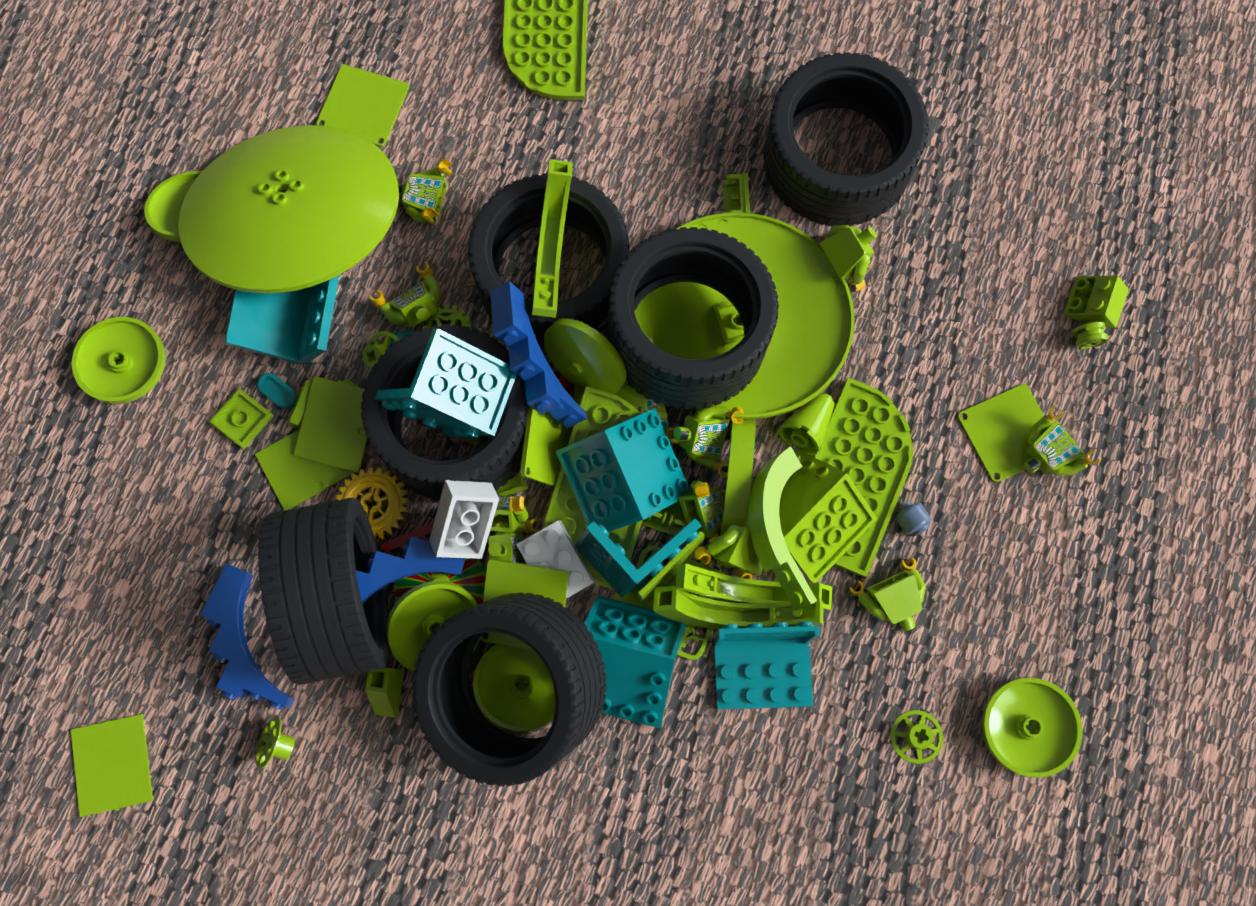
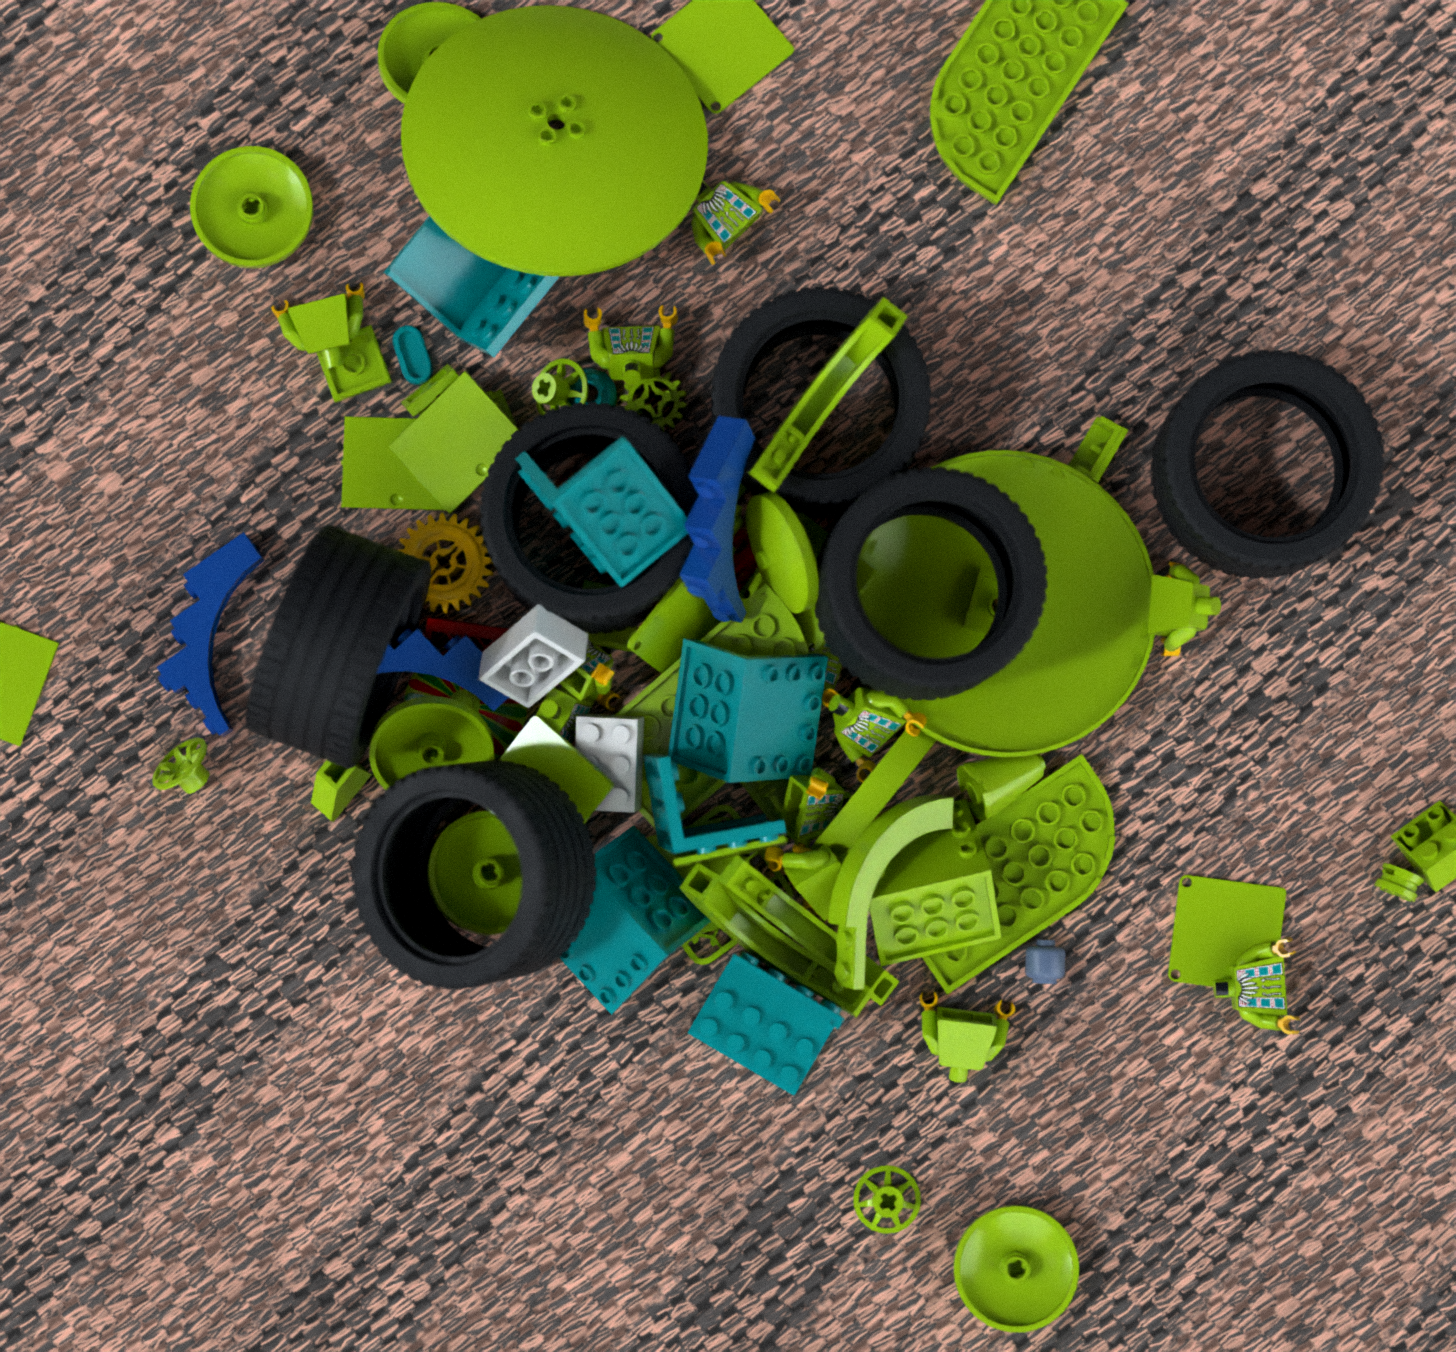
camera: 30 degrees right, 10 degrees up
none -> lime torso [271,282,365,369]

